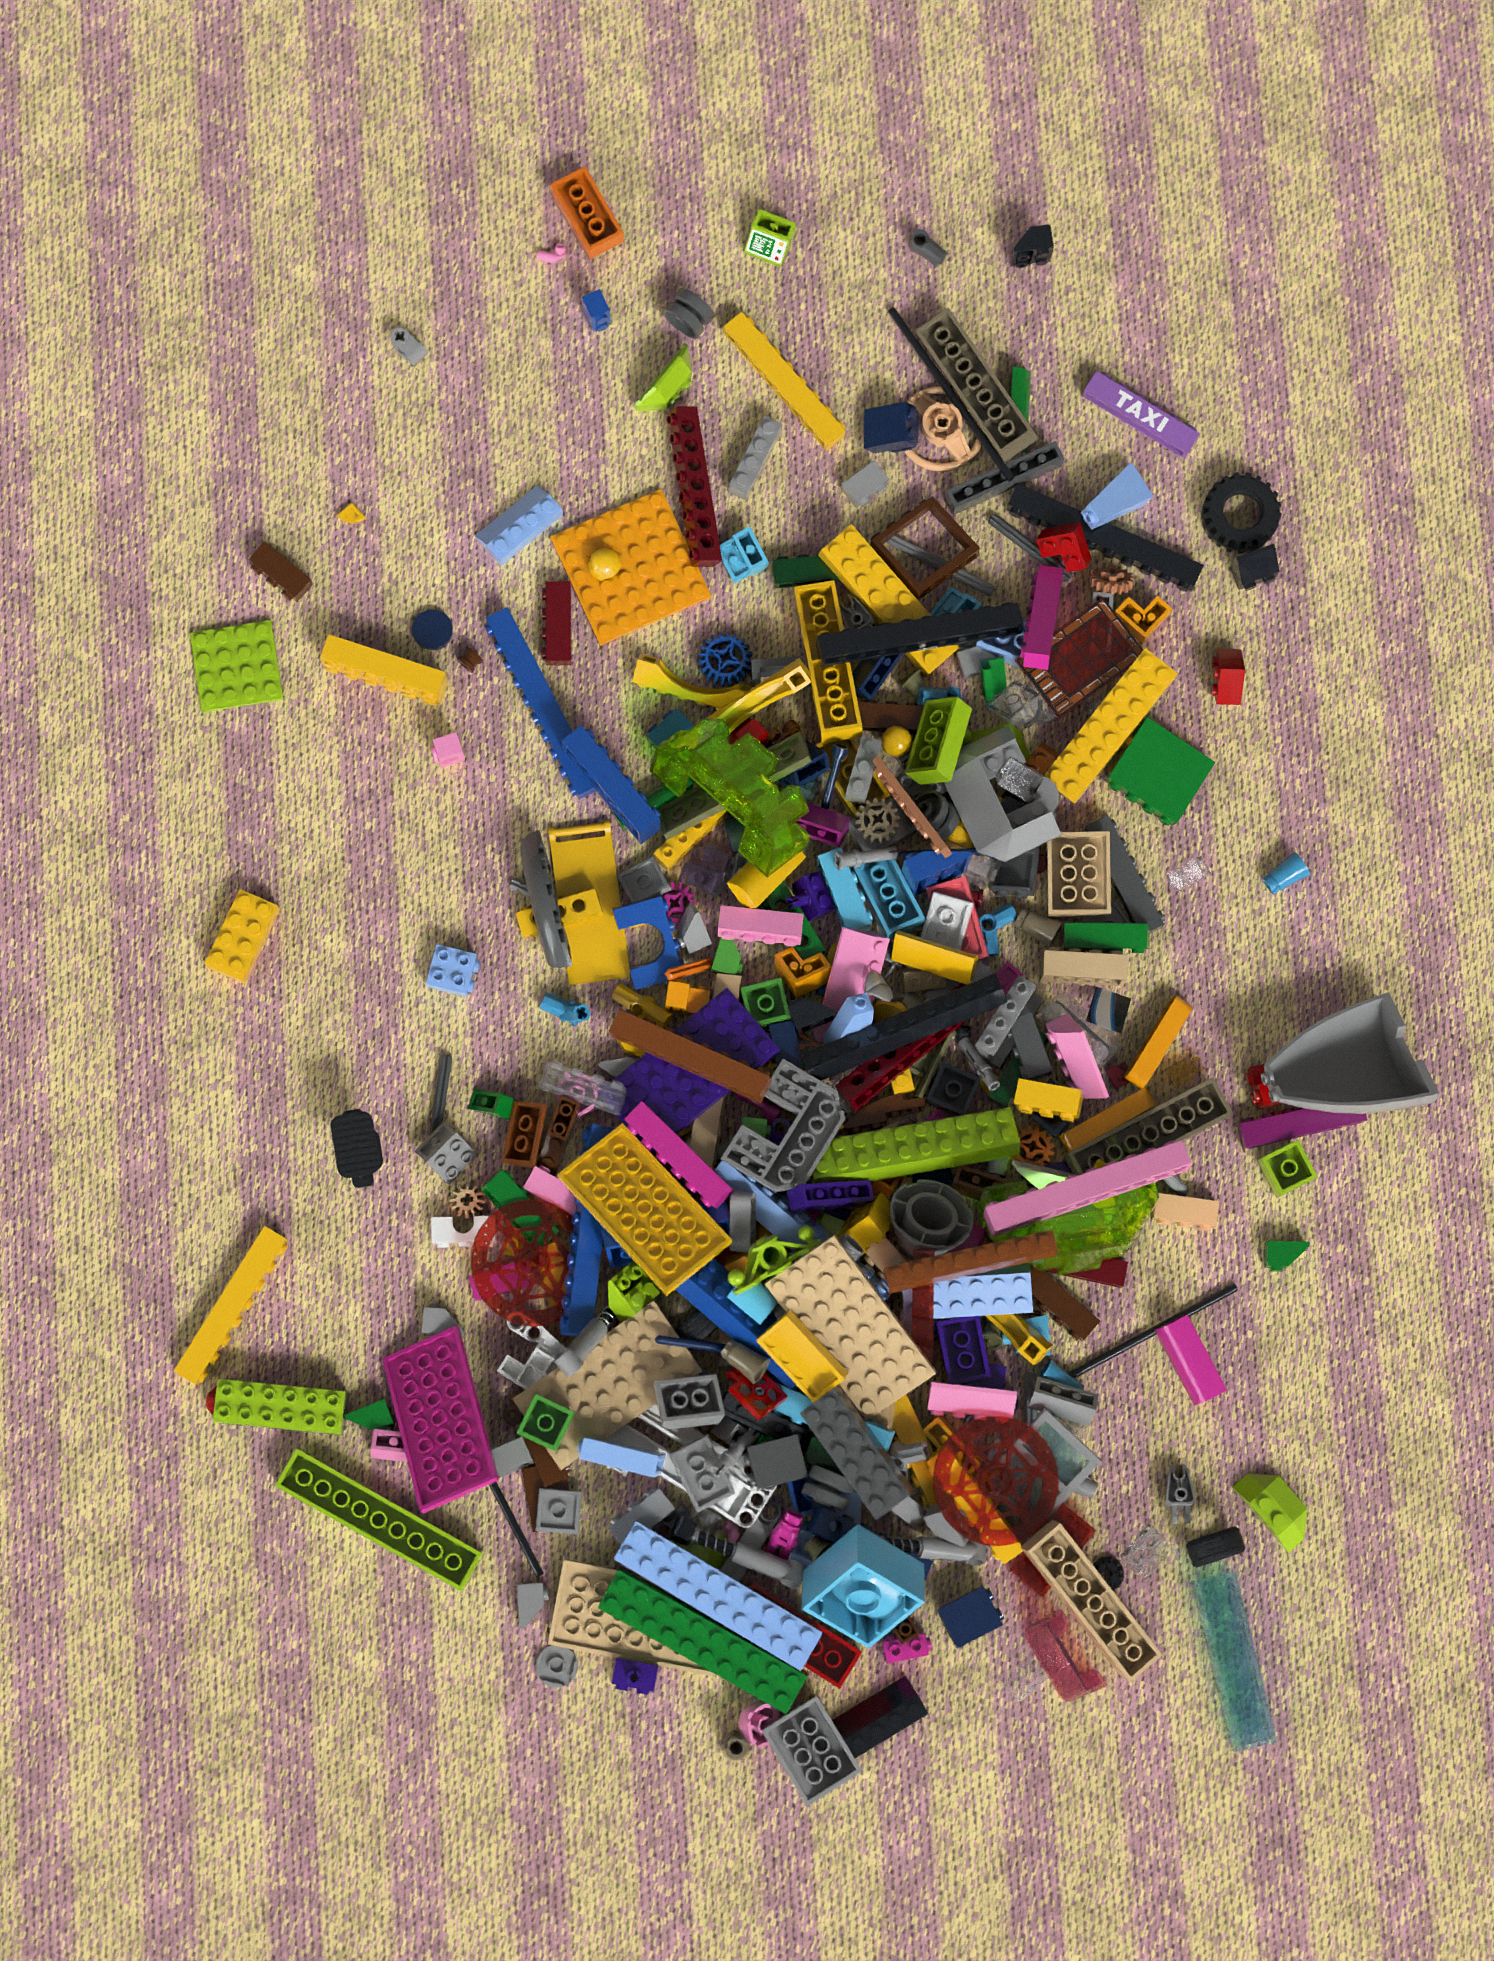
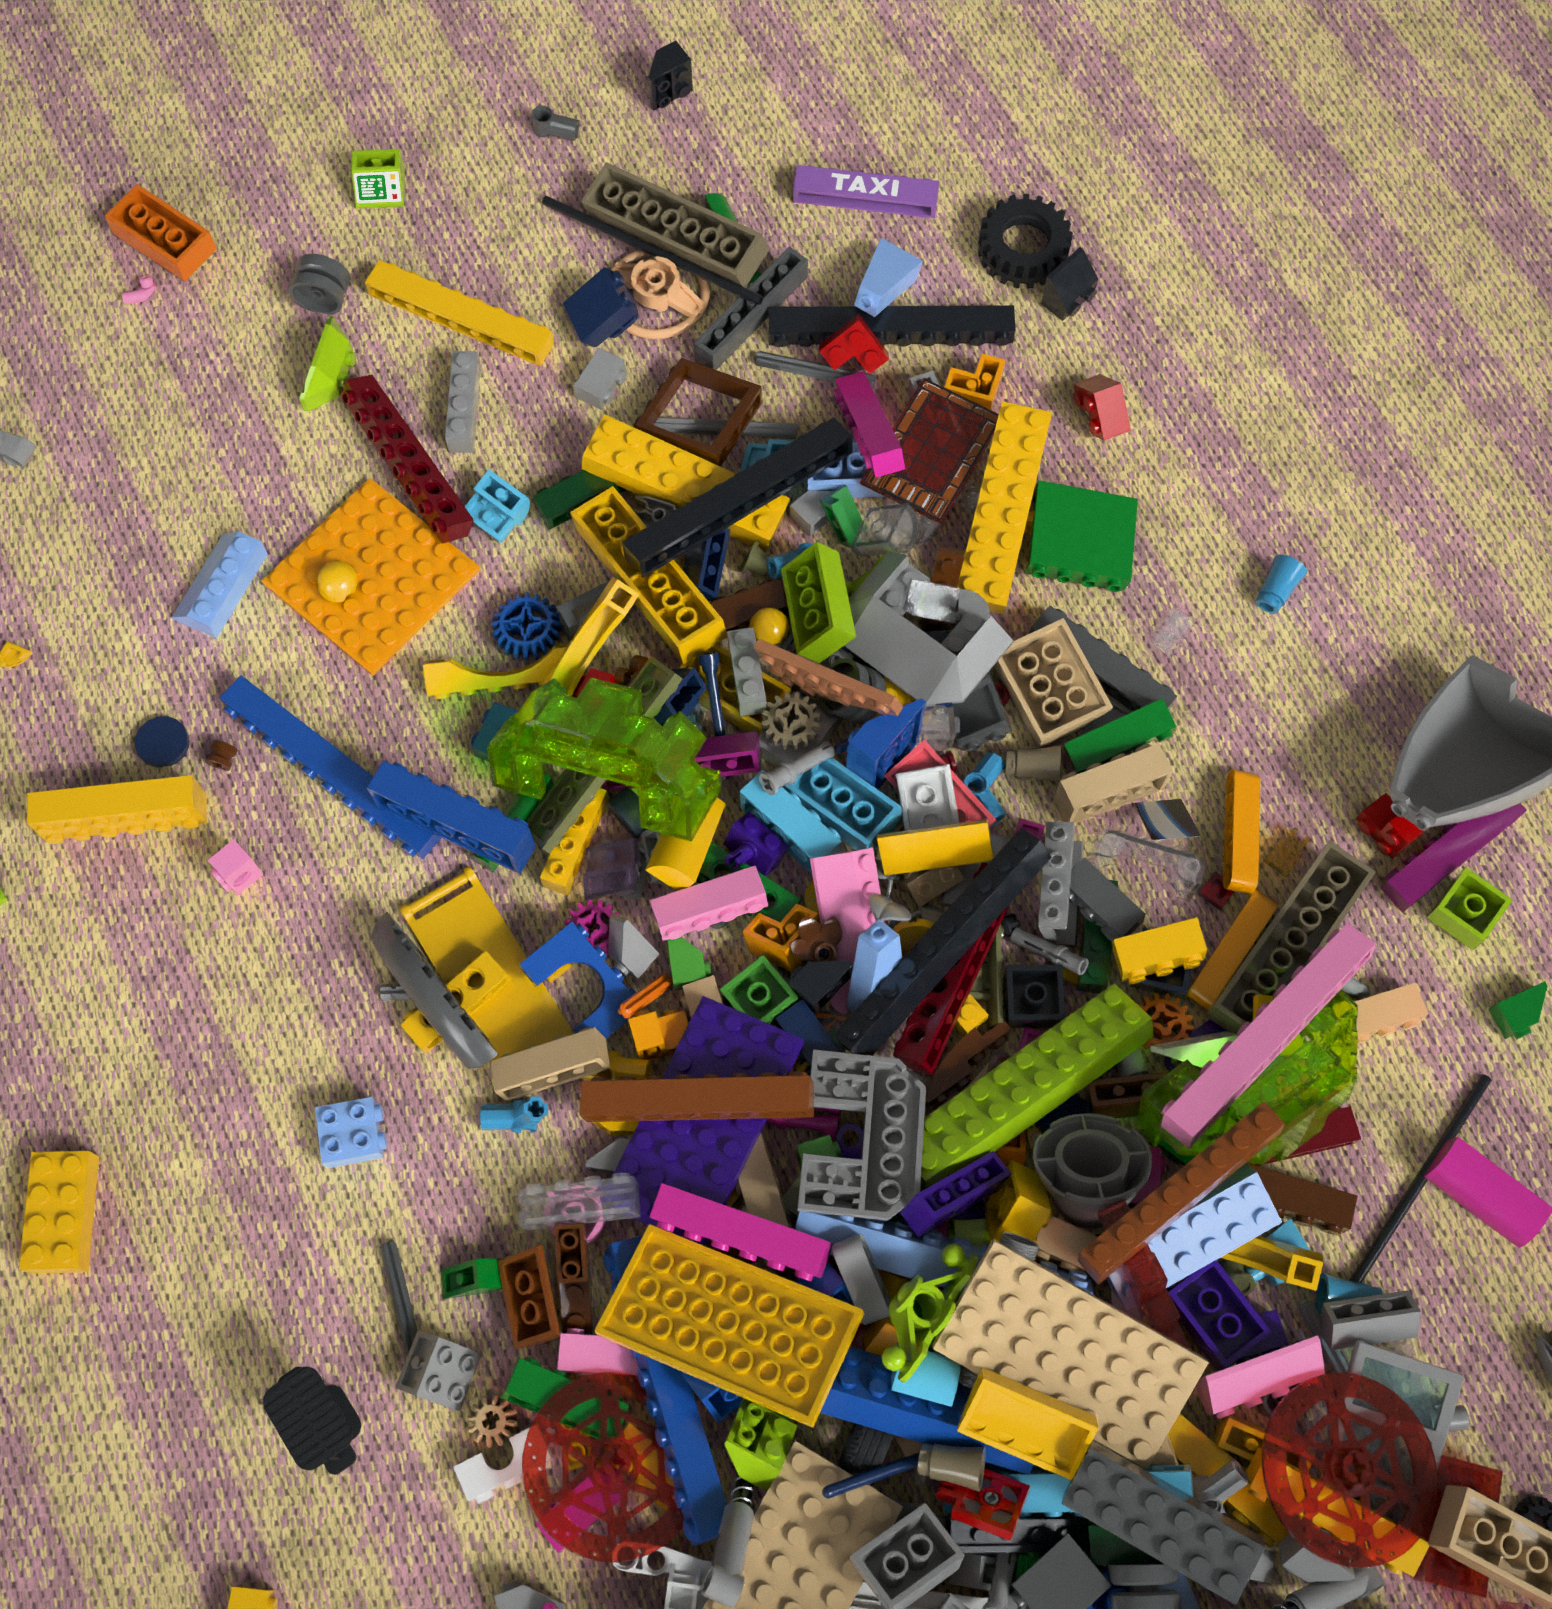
camera: 20 degrees left, 10 degrees down
dark red brick [542,581,571,666] -> none
blue brick [582,289,611,332] -> none
light grey tile [617,856,672,903] -> none
bright pink slope [1046,1013,1109,1099] -> none
nougat gear [1089,565,1134,595] -> none
none -> tan brick [491,1027,610,1102]
none -> reddish brown plate [790,916,842,962]

